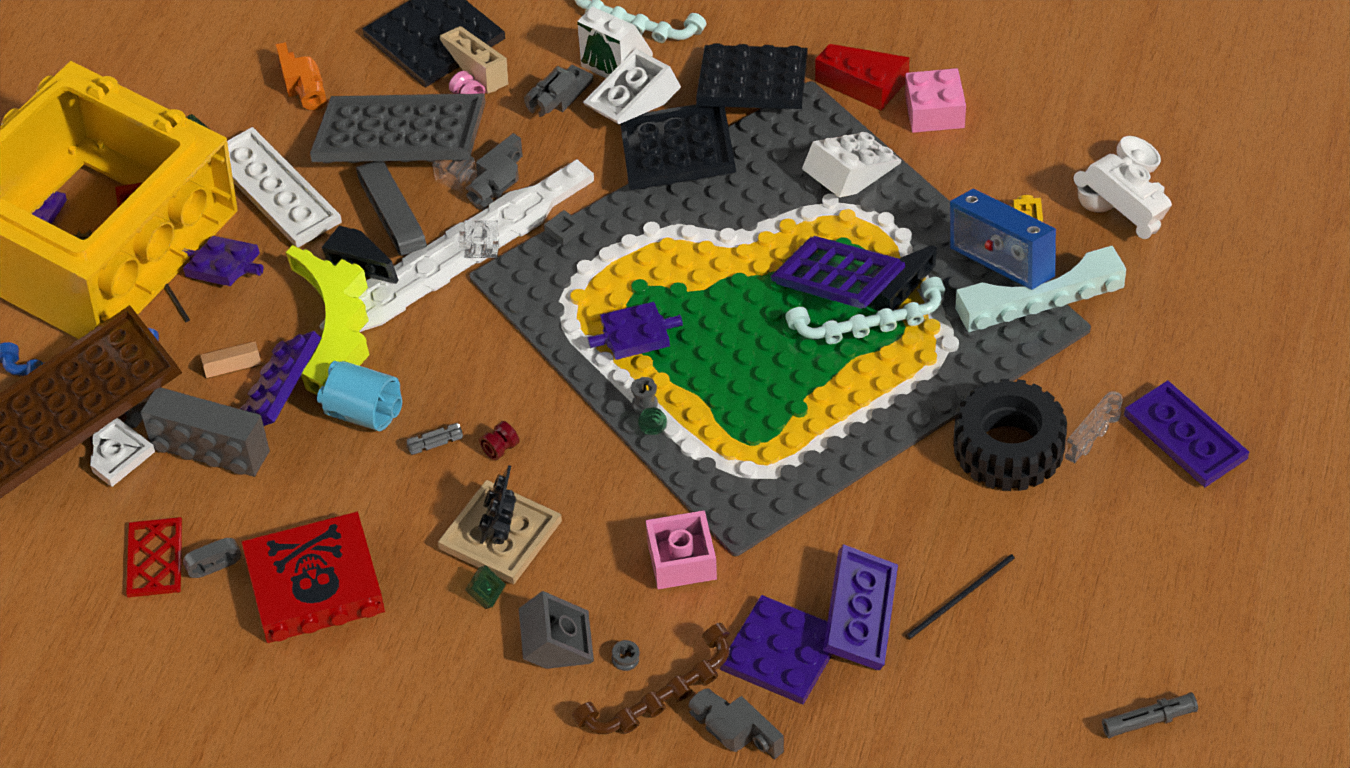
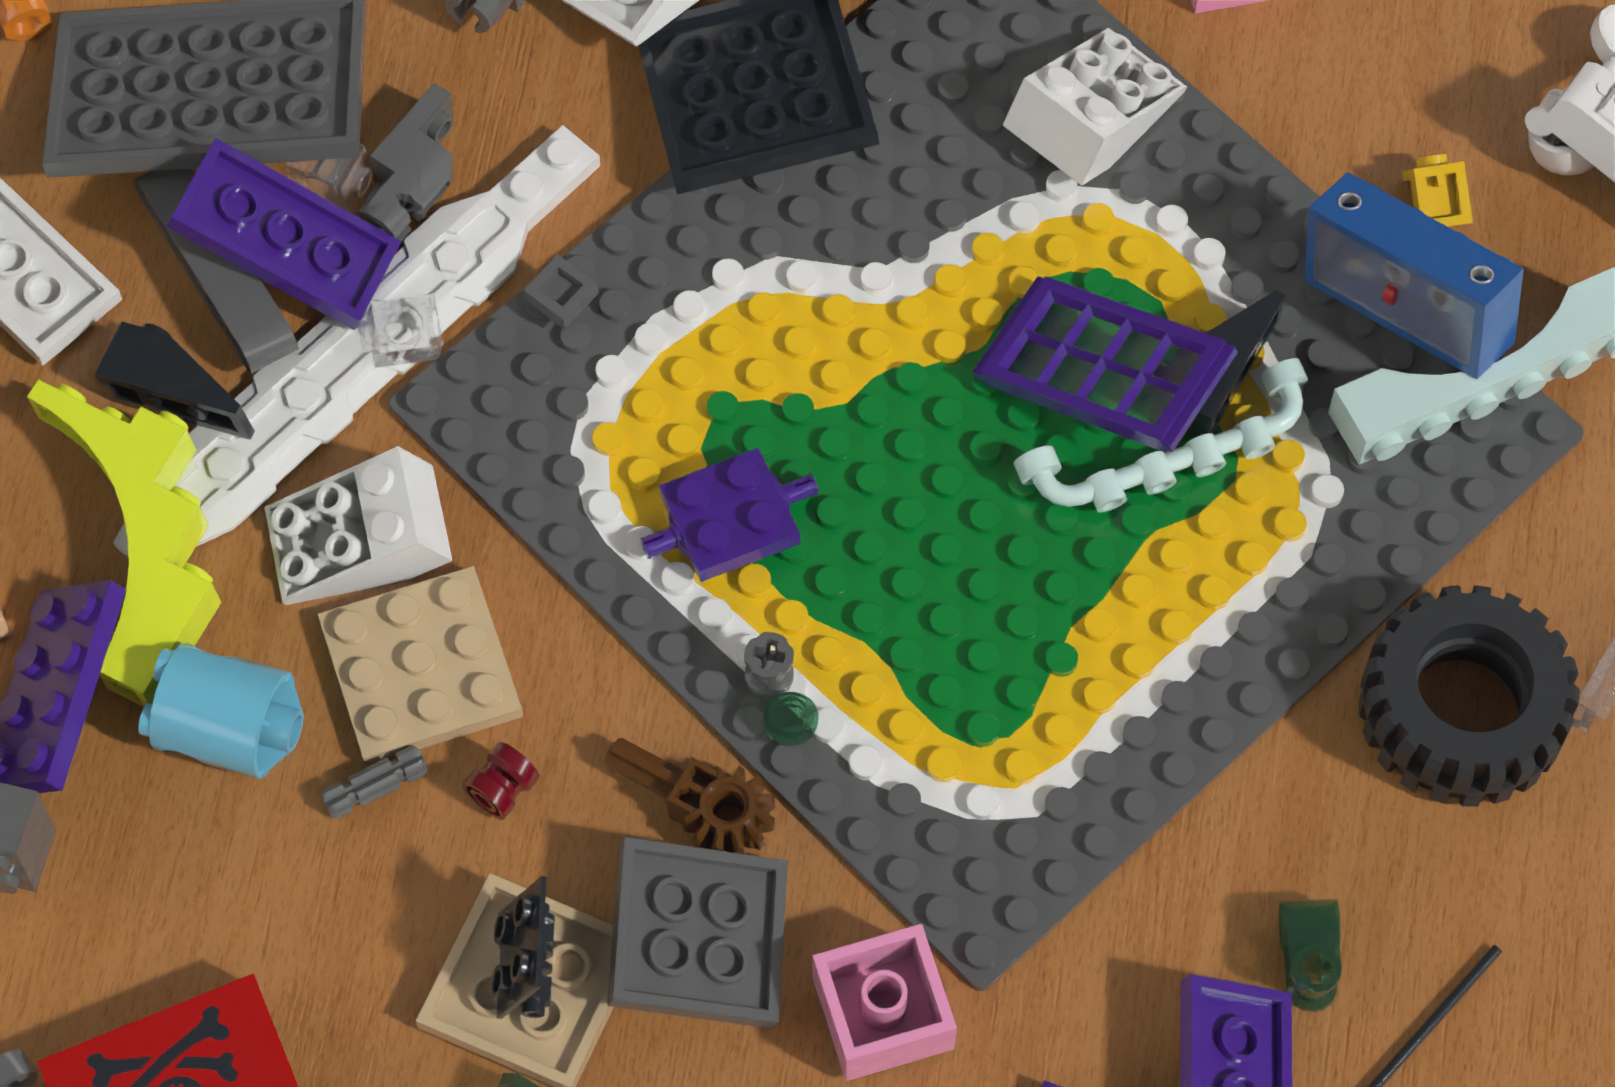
camera: 10 degrees left, 15 degrees up
none -> dark purple plate [166,138,402,330]
none -> white slope [264,446,453,605]
none -> tan plate [318,566,523,766]
none -> reddish brown gear [604,738,775,854]
none -> dark grey plate [607,837,788,1029]
none -> clear green piece [1278,899,1342,1012]

